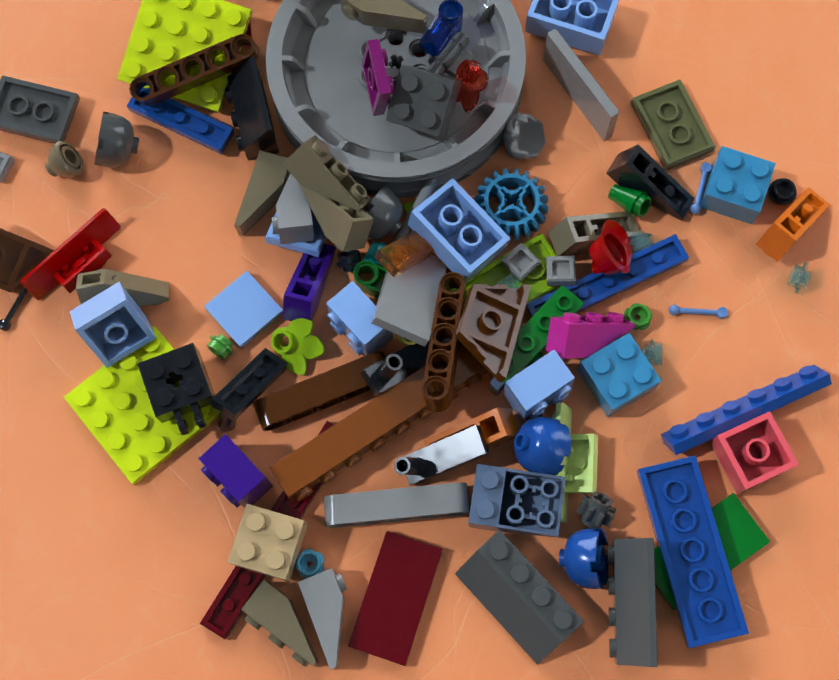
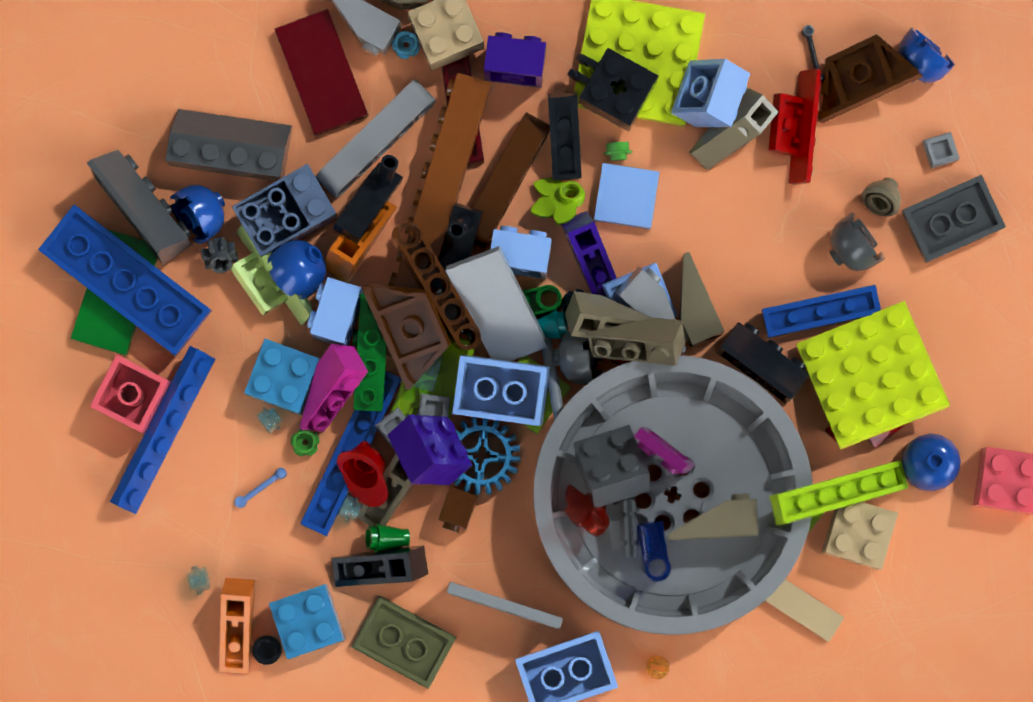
camera: 140 degrees right, 10 degrees up
reddish brown beam [129,34,260,106] -> none
clear orange plate [375,230,434,277] -> none
light grey hair [503,112,545,159] -> none
medium blue hinge [690,162,712,214] -> none
none -> dark purple brick [387,415,472,485]
none -> reddish brown brick [438,486,478,533]

